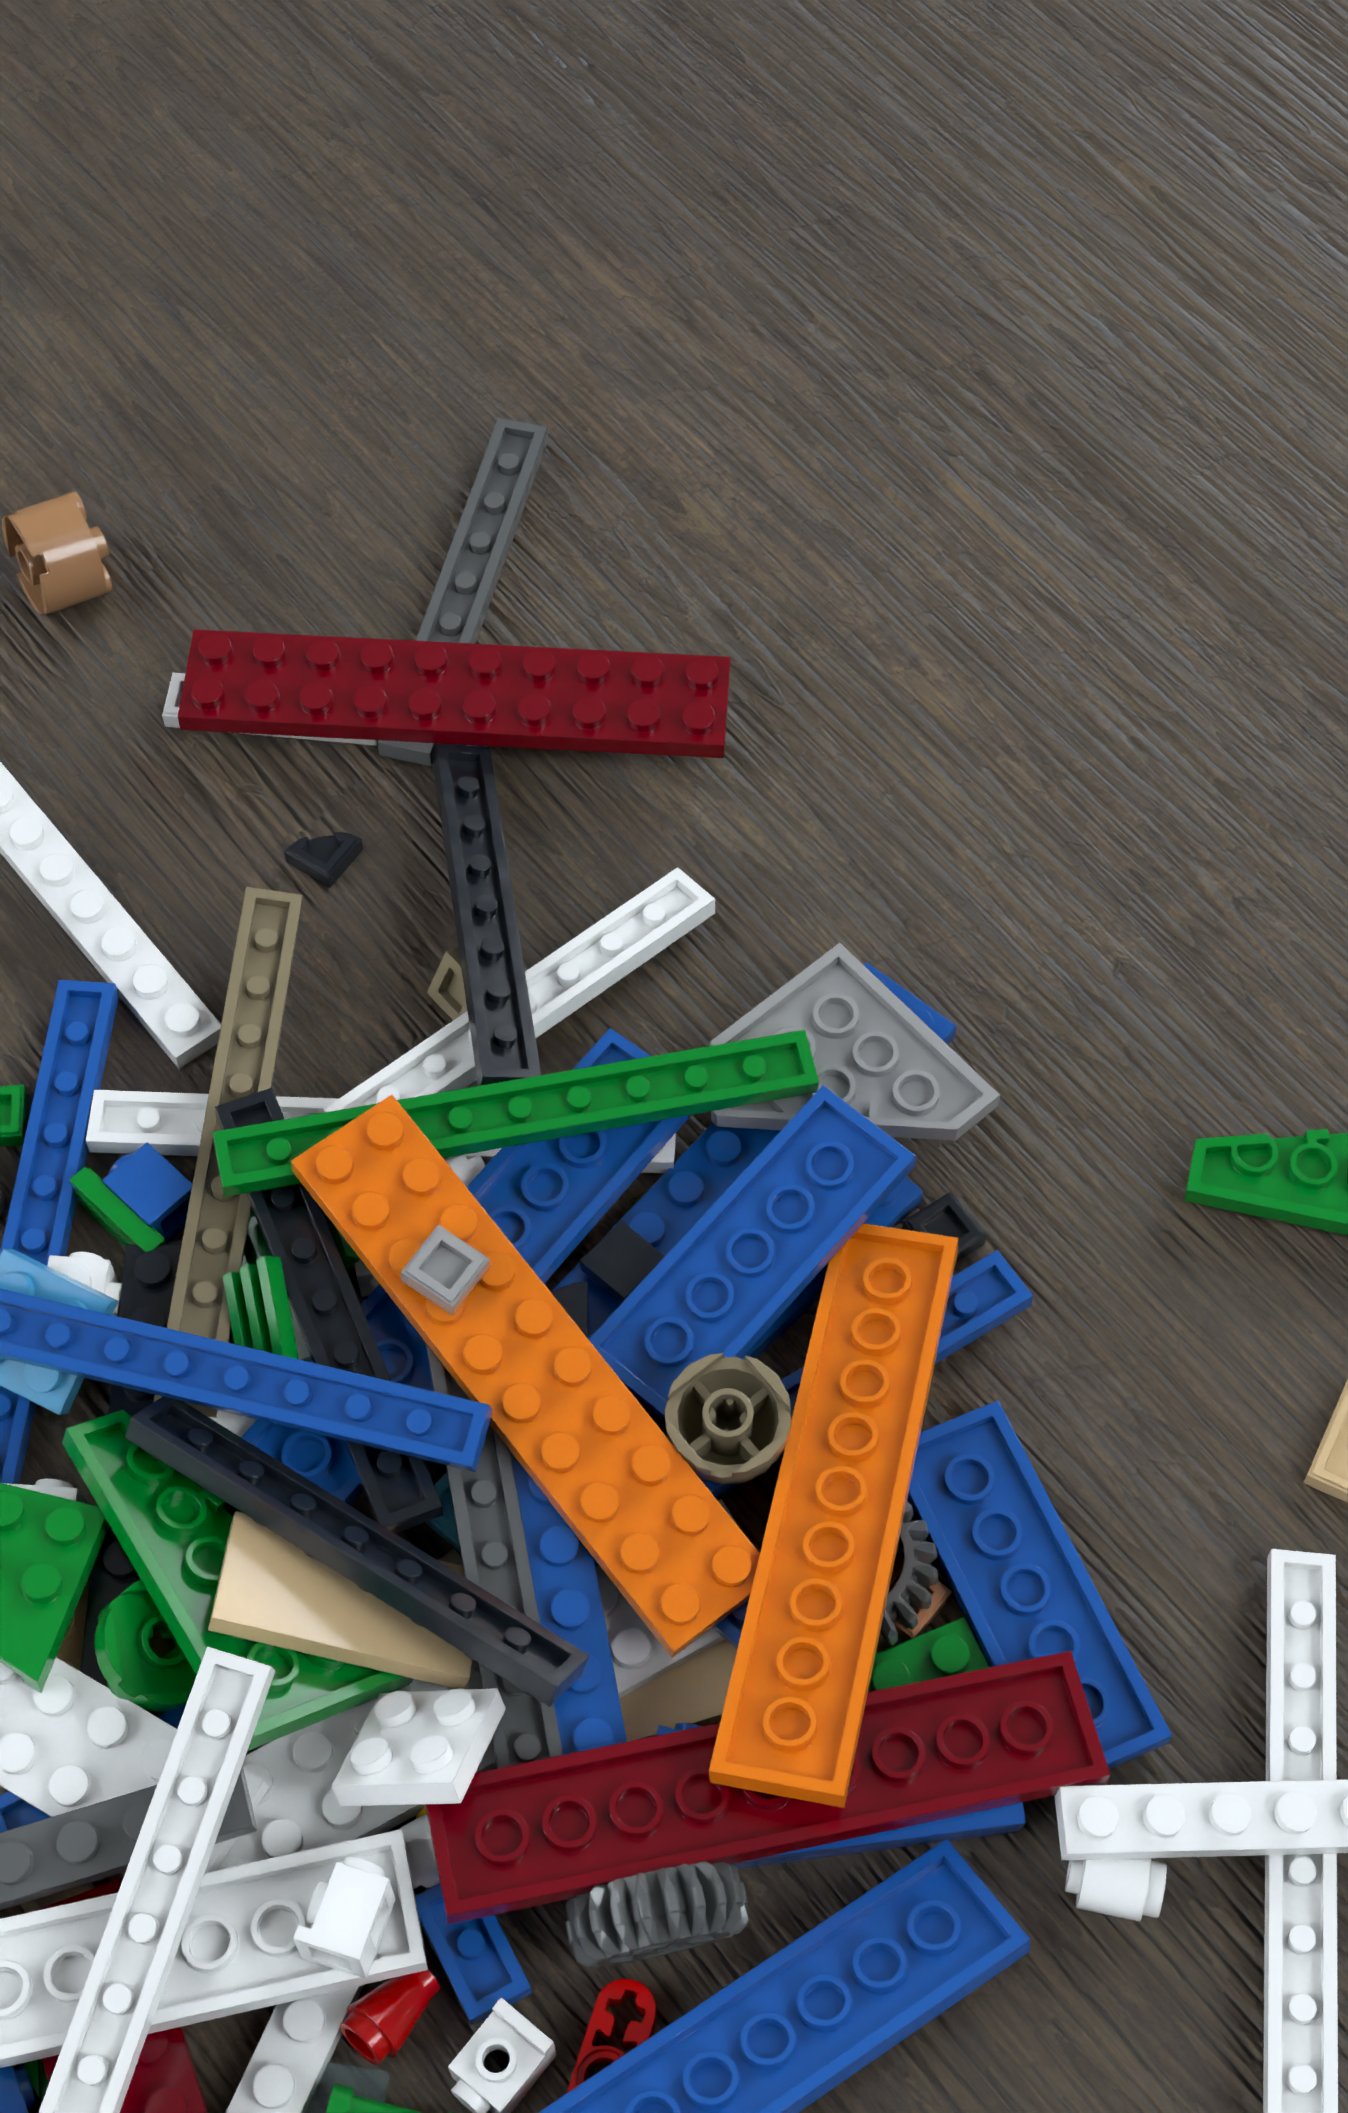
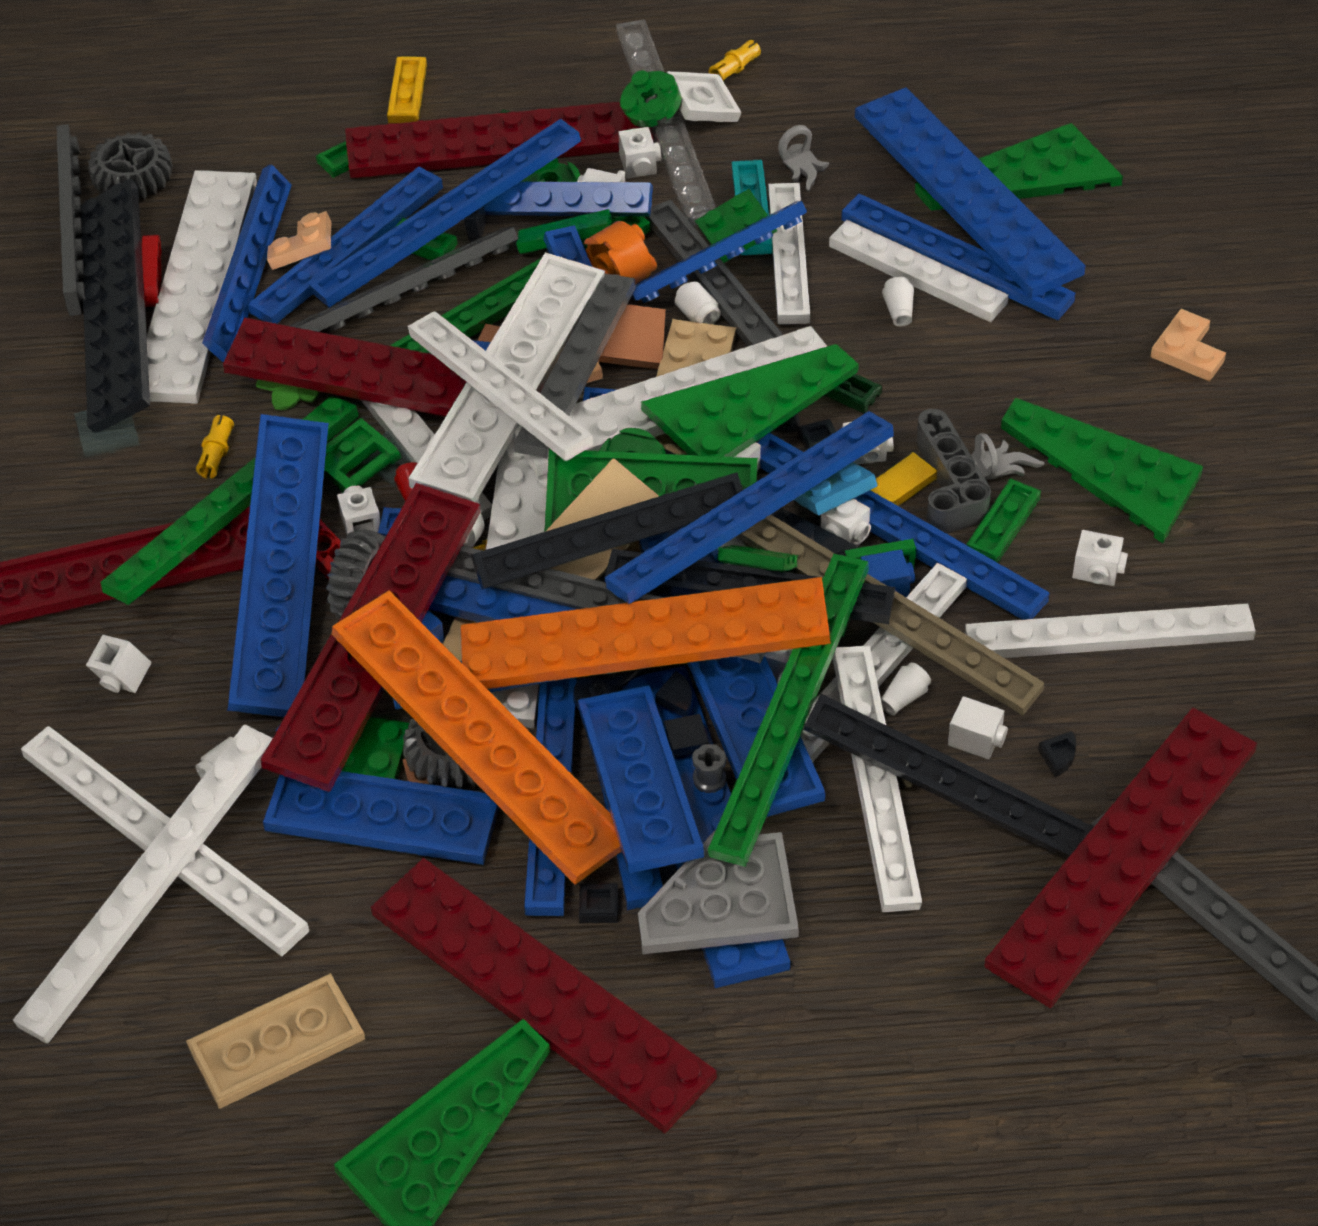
camera: 125 degrees right, 10 degrees down
white brick [293,1857,395,1979] -> none
white plate [331,1688,506,1806] -> none
light grey tile [401,1224,490,1315] -> none
dark tan cylinder [665,1353,791,1485] -> none
none -> dark red plate [371,858,717,1134]
none -> dark grey bush [692,744,726,793]
none -> white cone [881,662,931,715]
none -> white brick [948,696,1008,759]

